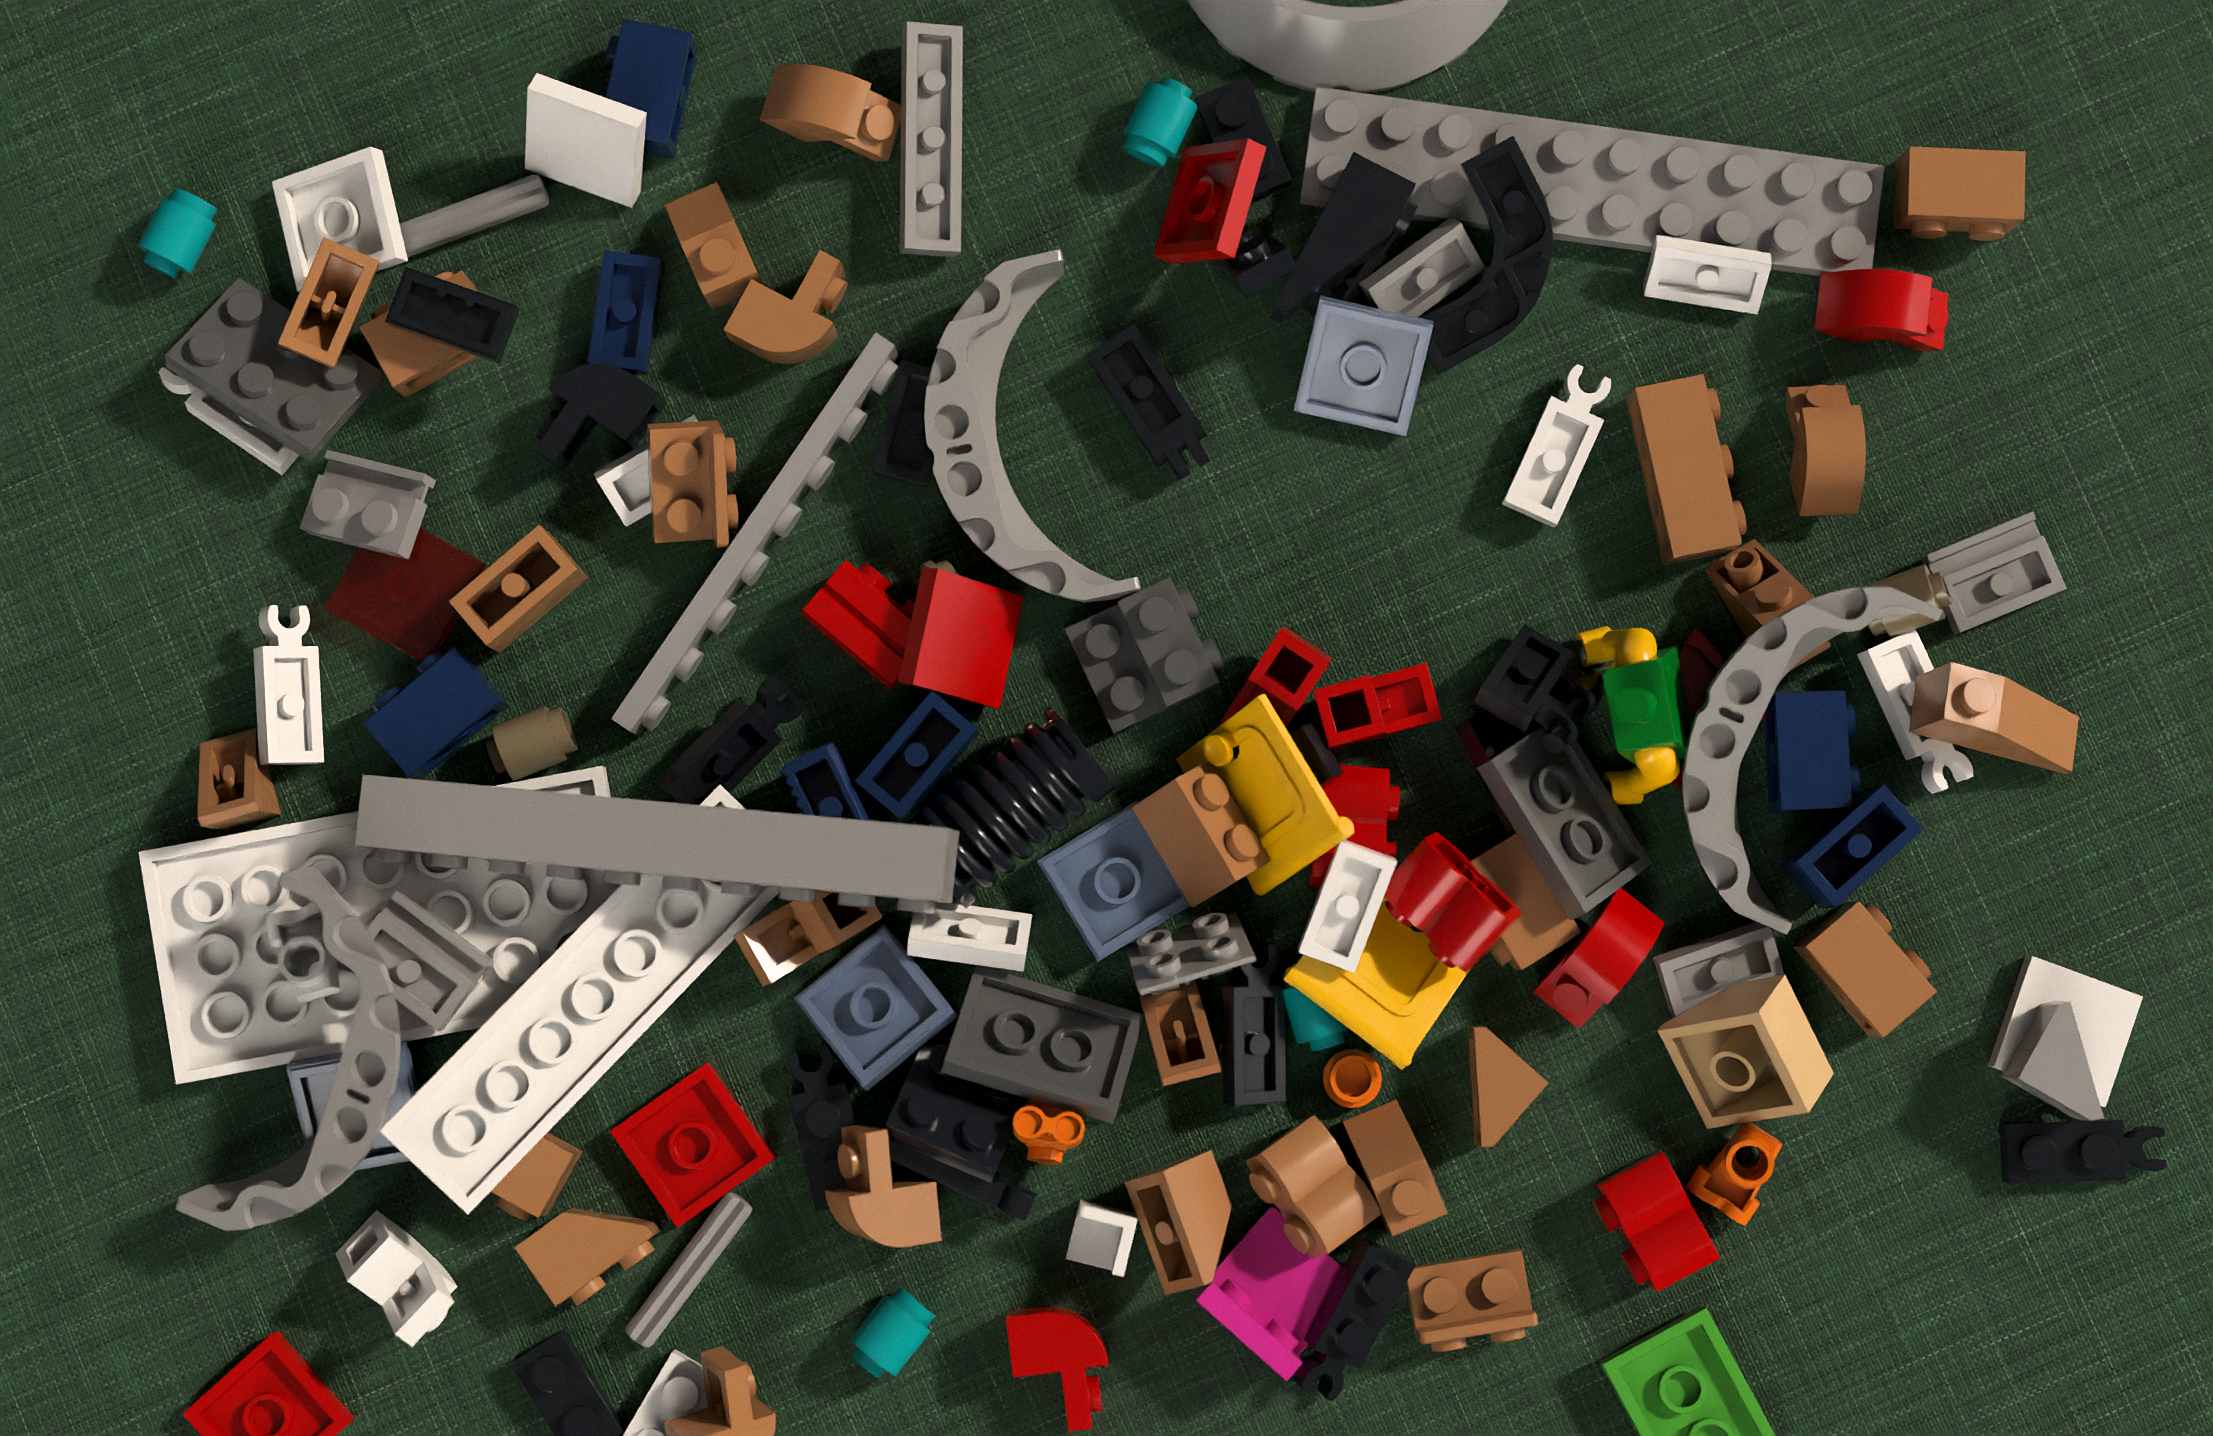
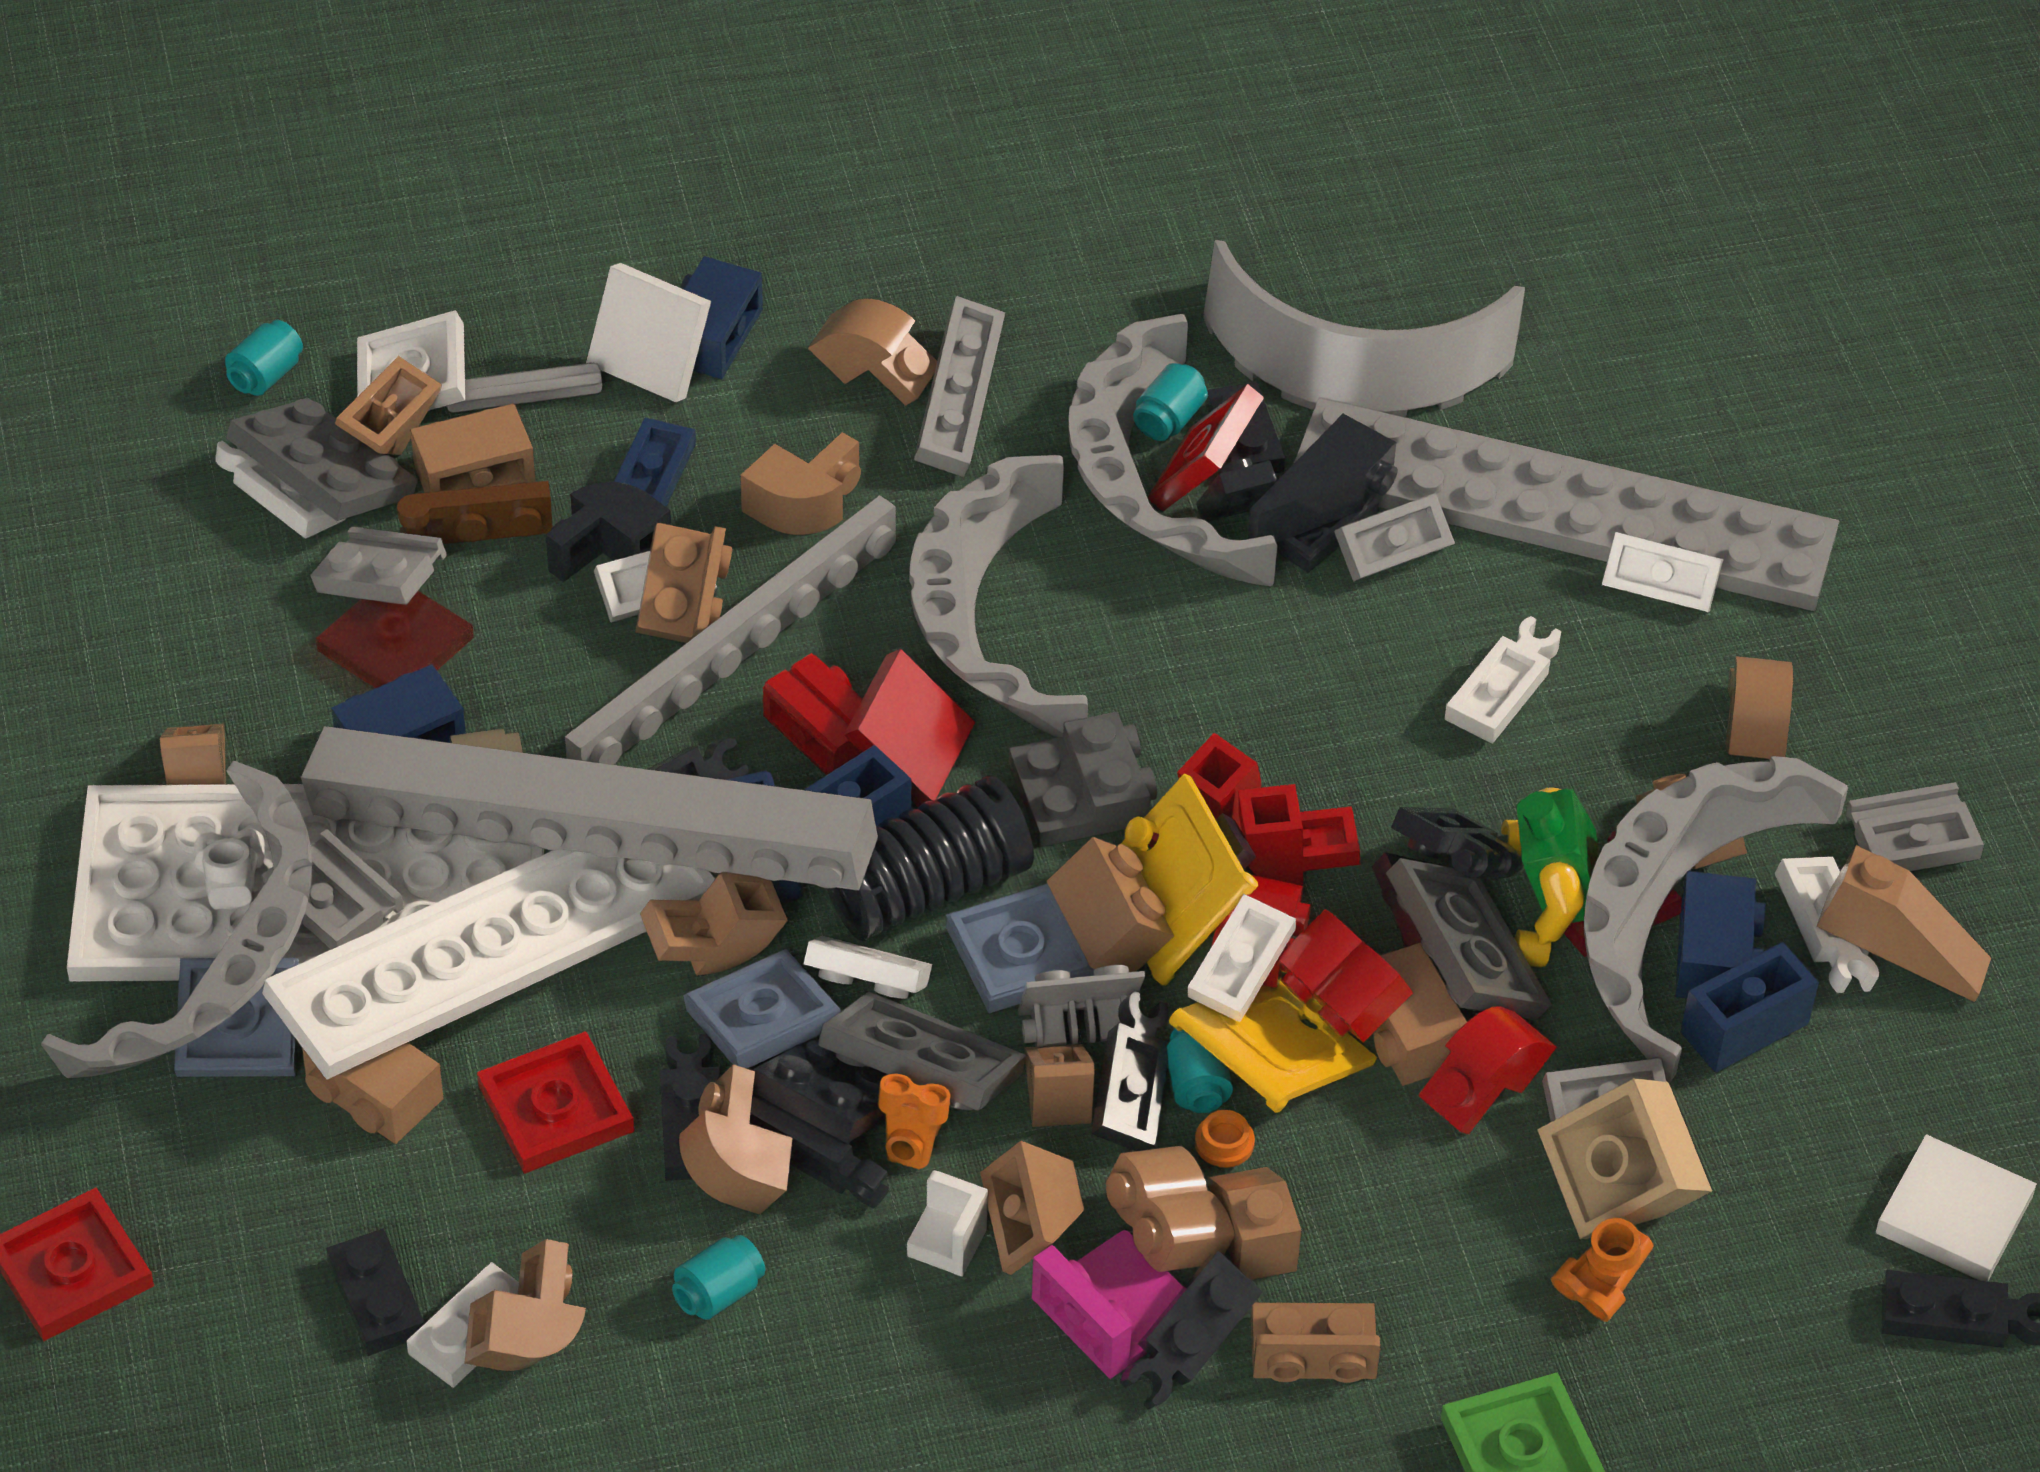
camera: 10 degrees right, 35 degrees down
white plate [253,605,324,765] -> none
white brick [335,1210,457,1346] -> none
black plate [385,267,520,364] -> none
medium nougat brick [449,525,588,653] -> none
medium nougat slope [514,1208,661,1306] -> none
light grey axle [625,1192,752,1348] -> none
medium nougat slope [665,182,763,310] -> none
black plate [872,360,934,489] -> none
red brick [1006,1306,1109,1432] -> none
black hinge [1086,324,1210,480] -> none
sand blue plate [1293,296,1434,436] -> none
black plate [1419,136,1553,374] -> none
medium nougat slope [1467,1026,1549,1147] -> none
red brick [1592,1151,1720,1292] -> none
medium nougat brick [1626,374,1746,566] -> none
medium nougat brick [1793,901,1937,1038] -> none
red brick [1815,269,1949,352] -> none
dark tan brick [1868,564,1952,638] -> none
medium nougat brick [1893,147,2026,241] -> none
light grey slope [2001,1001,2104,1121] -> none
none -> reddish brown plate [397,481,553,544]
none -> light grey windscreen [1068,314,1277,586]

